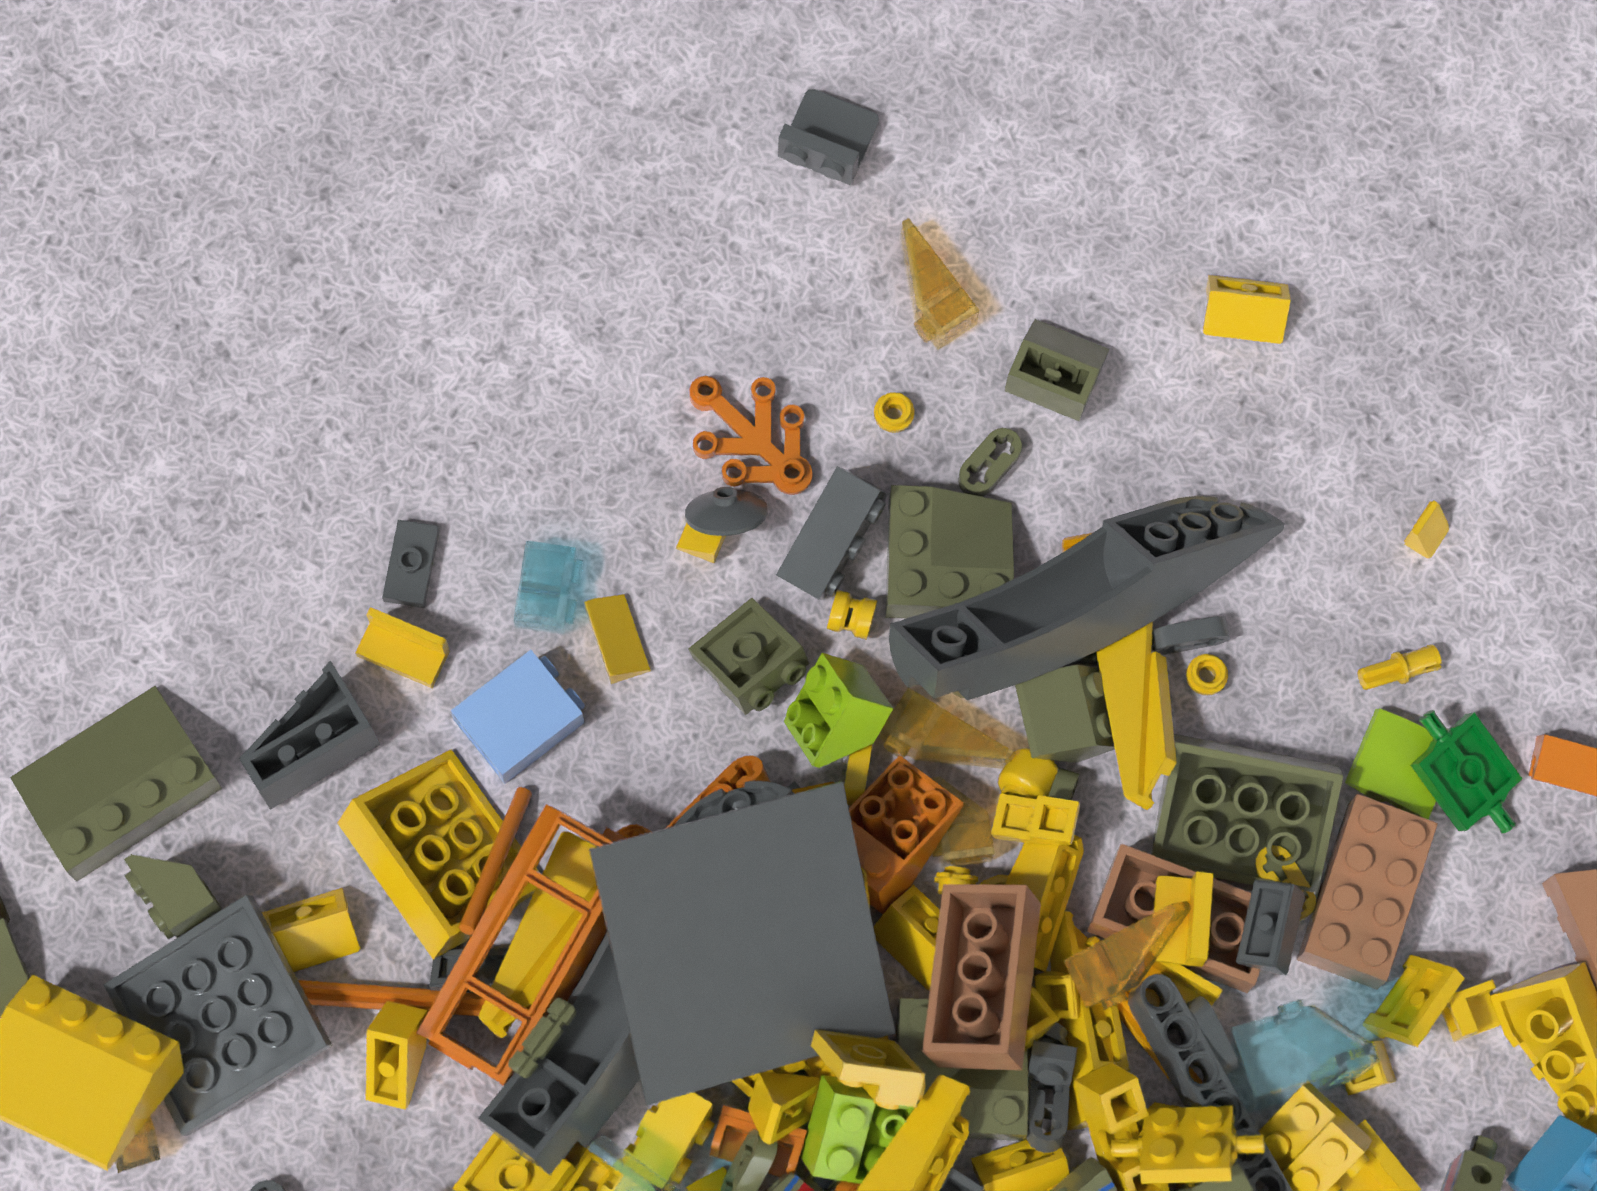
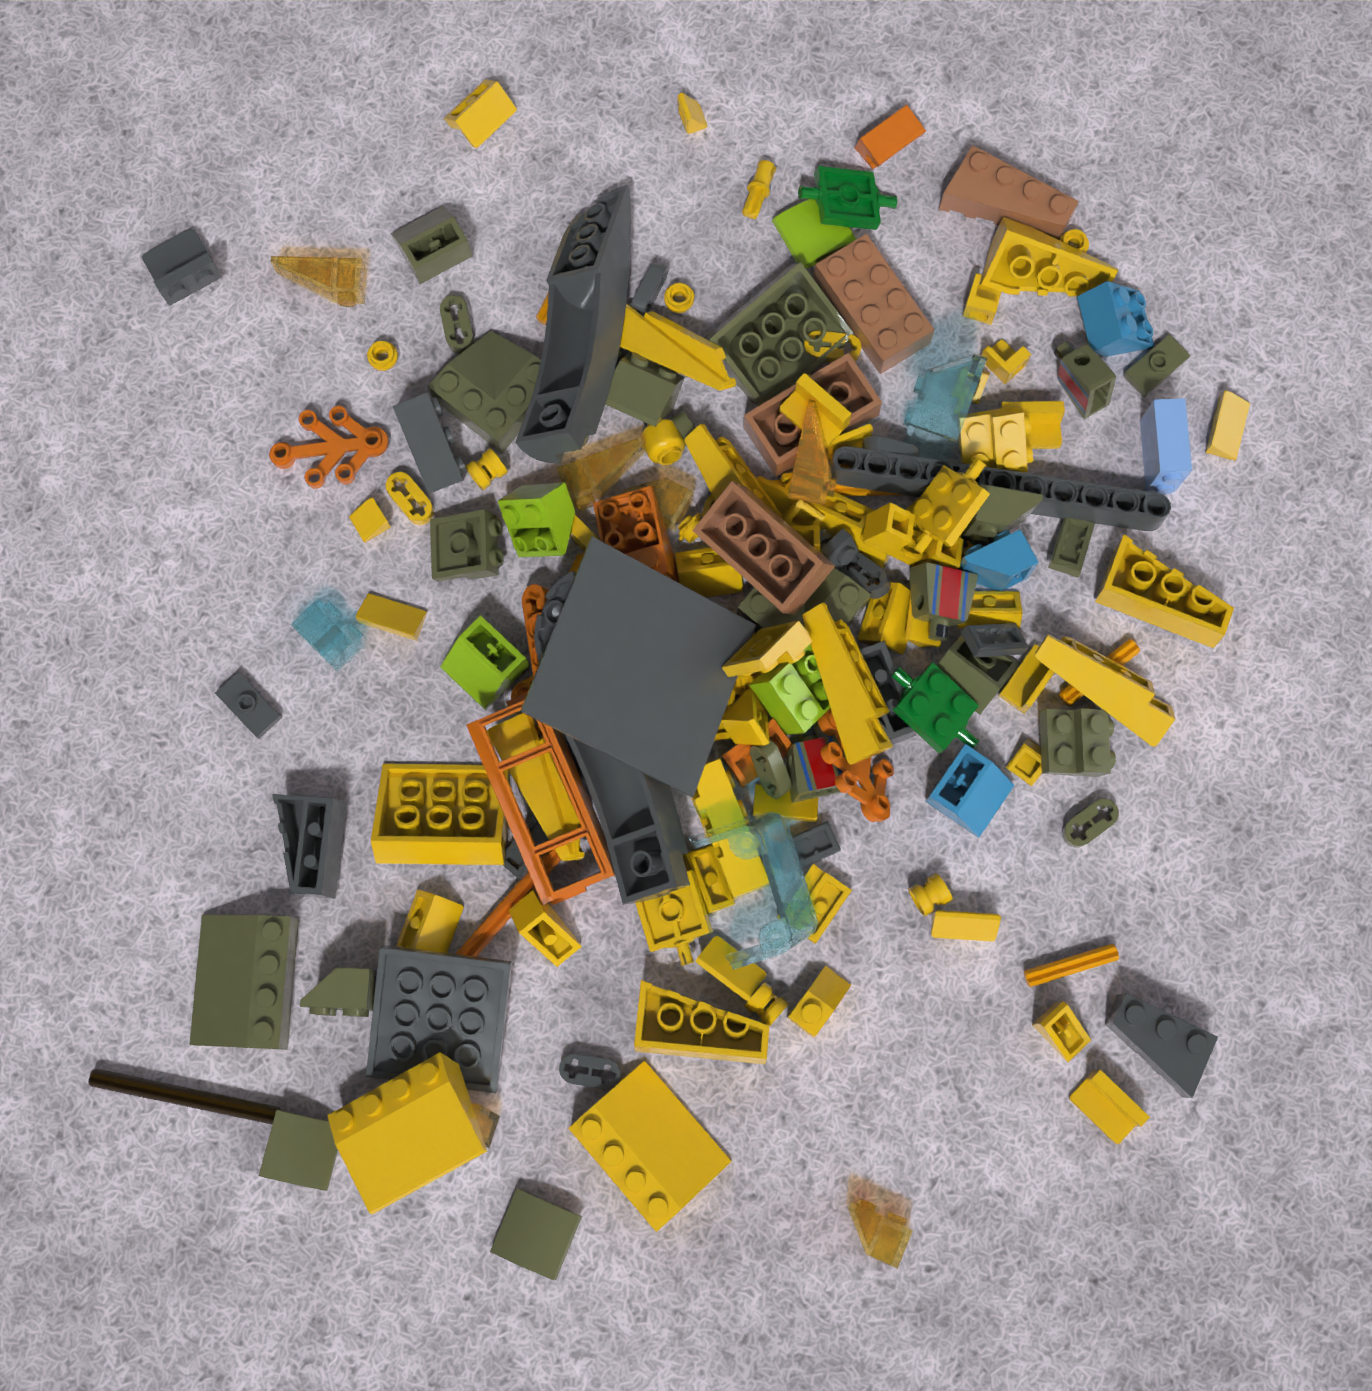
camera: 45 degrees left, 5 degrees up
yellow panel [355,607,450,688] -> none
light blue brick [450,650,585,784] -> none
orange bar [459,787,532,935] -> none
olive axle [508,998,577,1079] -> none
dark grey dish [685,487,768,536] -> none
yellow slope [991,794,1080,845] -> none
dark grey slope [1236,880,1305,975] -> none
yellow plate [1362,955,1465,1048] -> none
none -> yellow beam [386,472,434,525]
none -> lime slope [440,615,529,710]
none -> yellow panel [980,340,1032,385]

